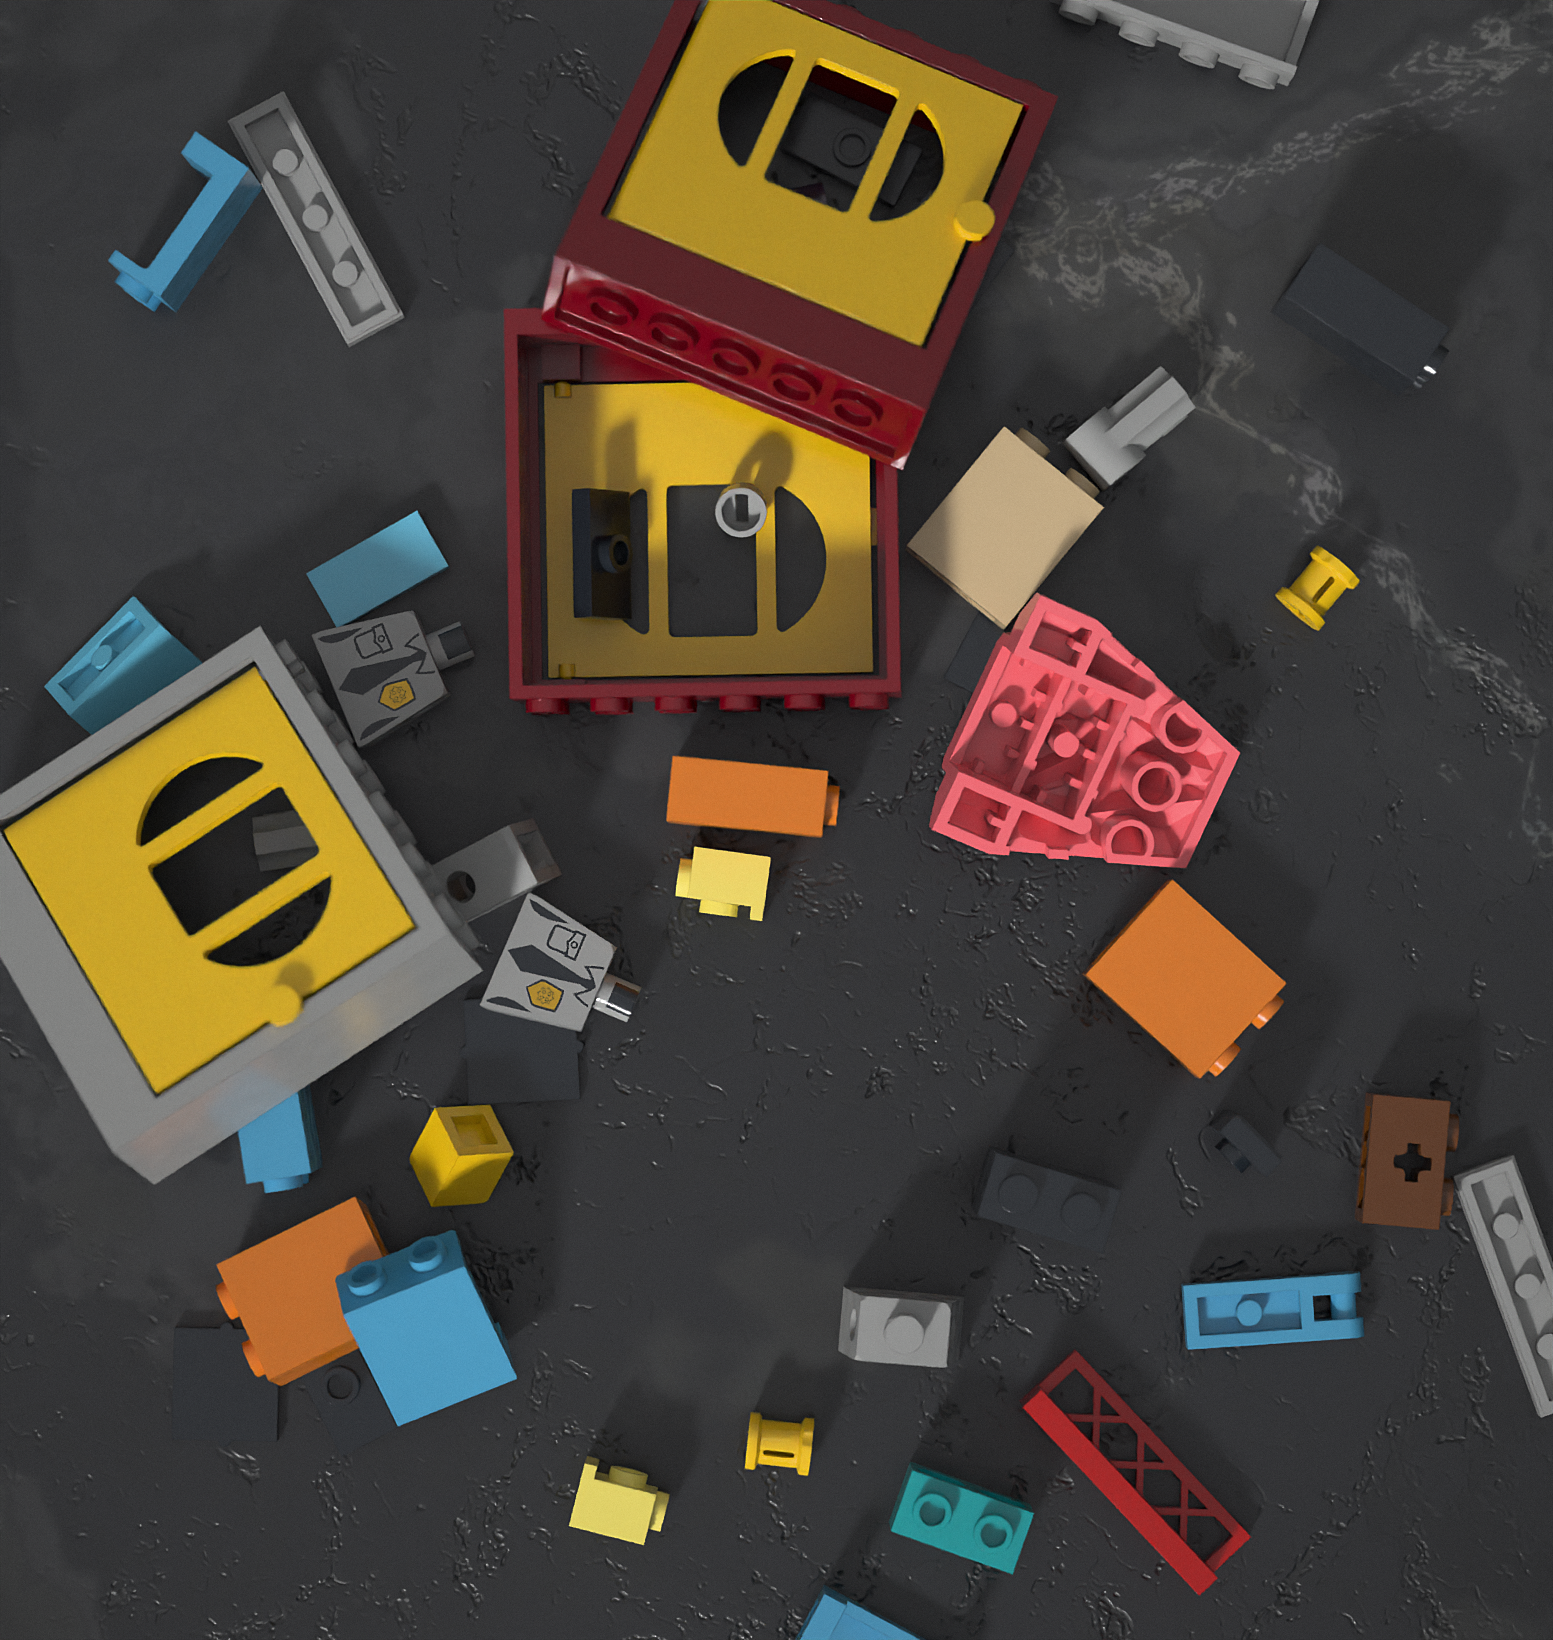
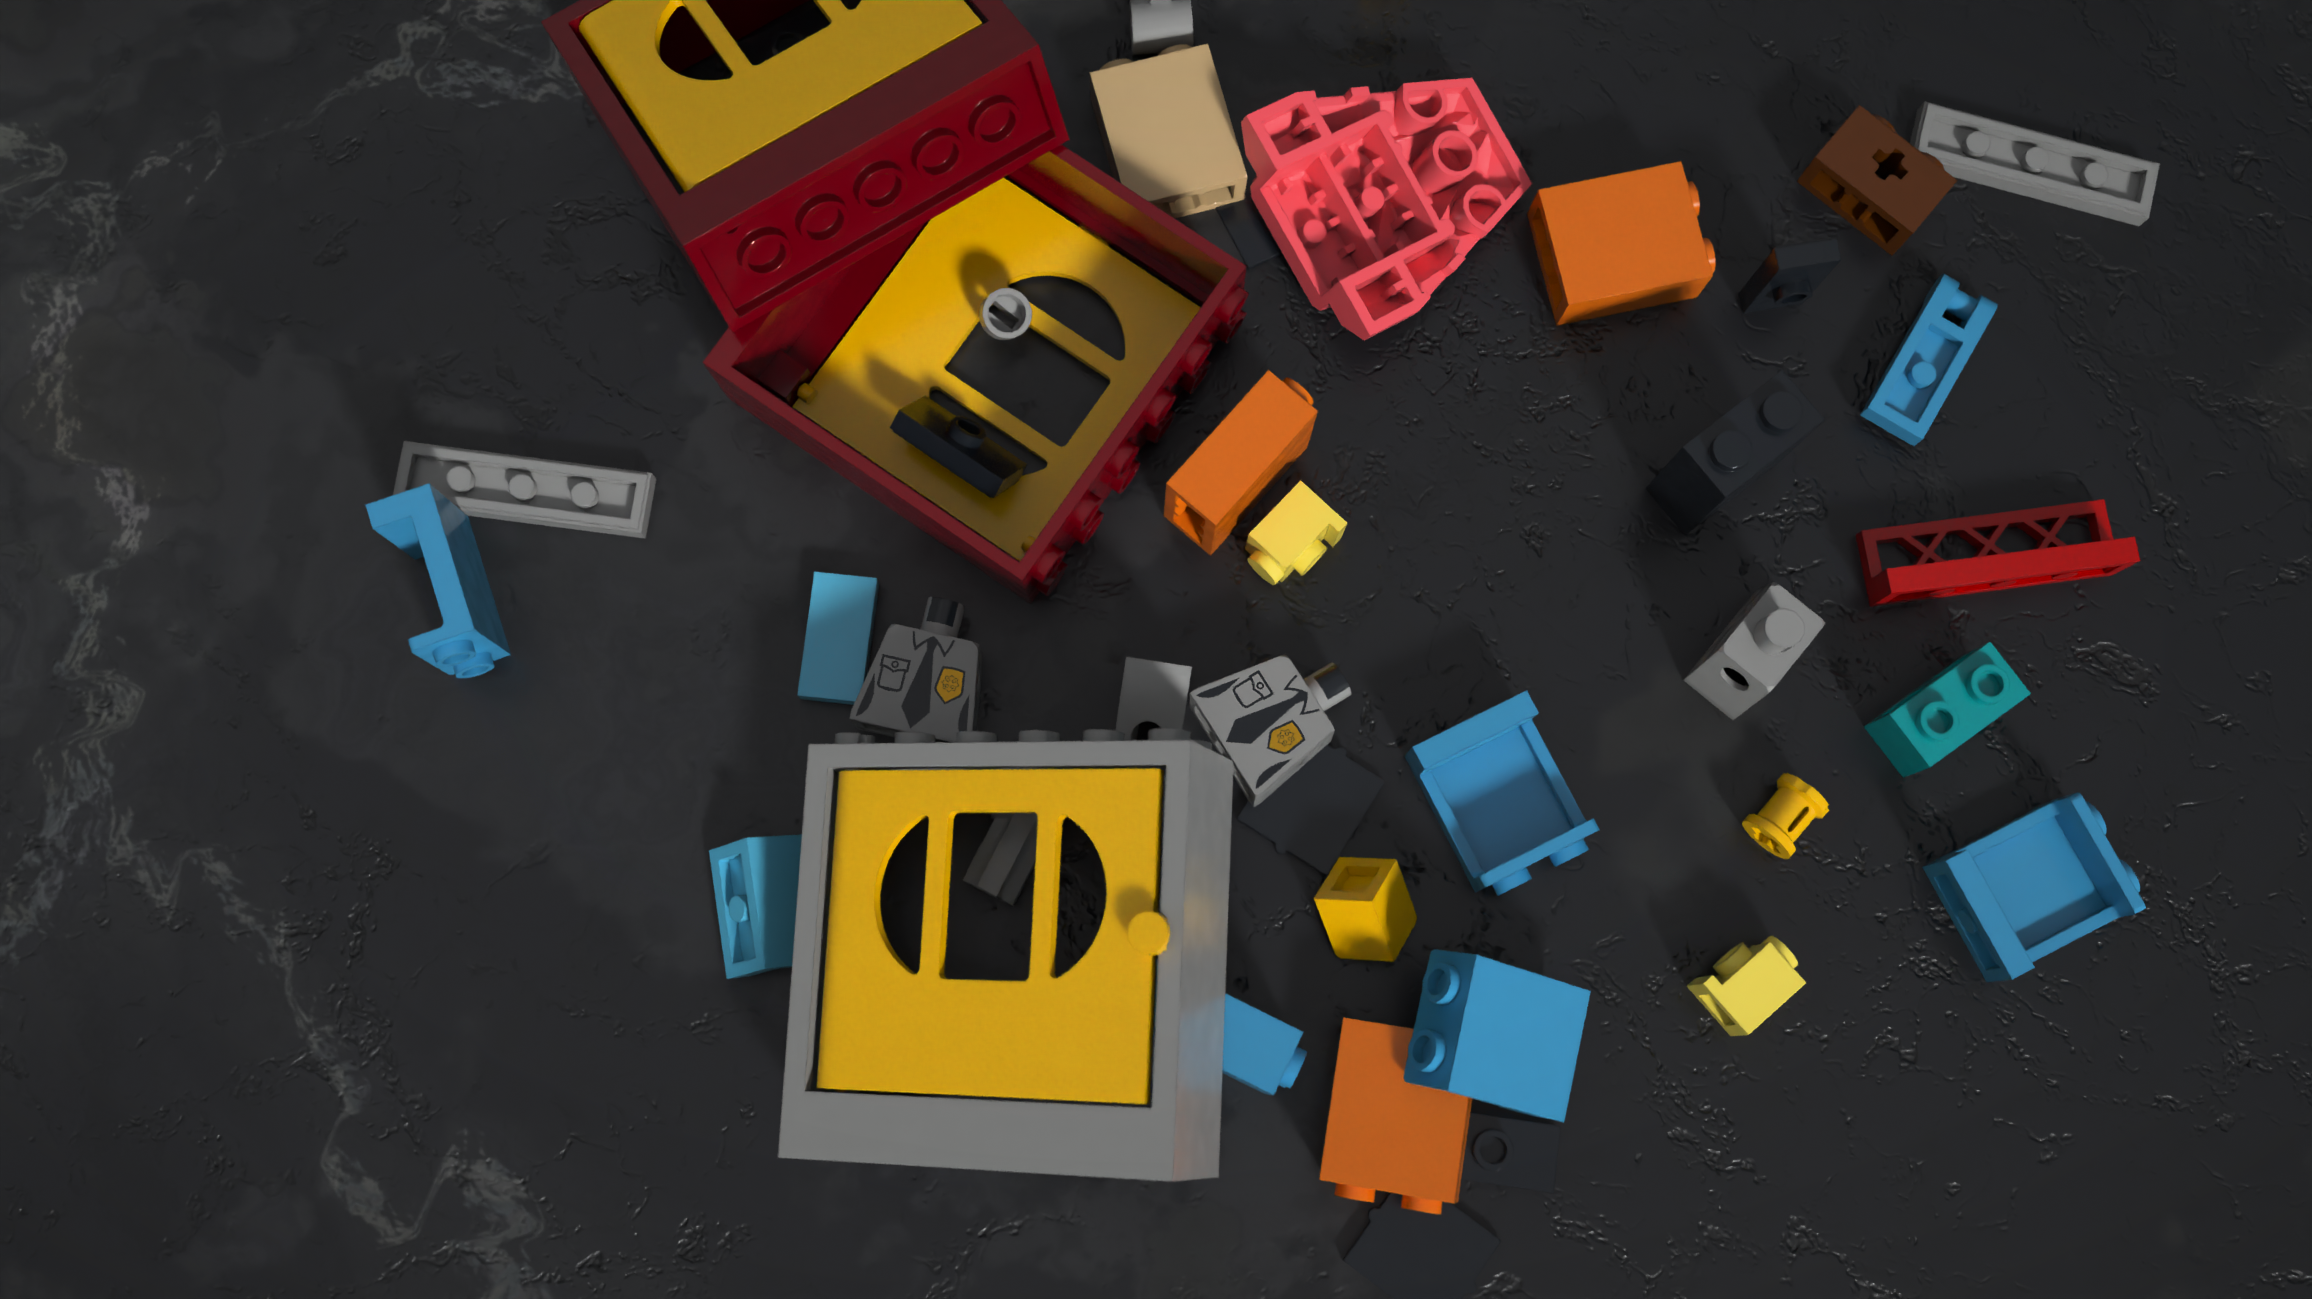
camera: 60 degrees left, 10 degrees down
none -> dark azure panel [1404,690,1600,896]

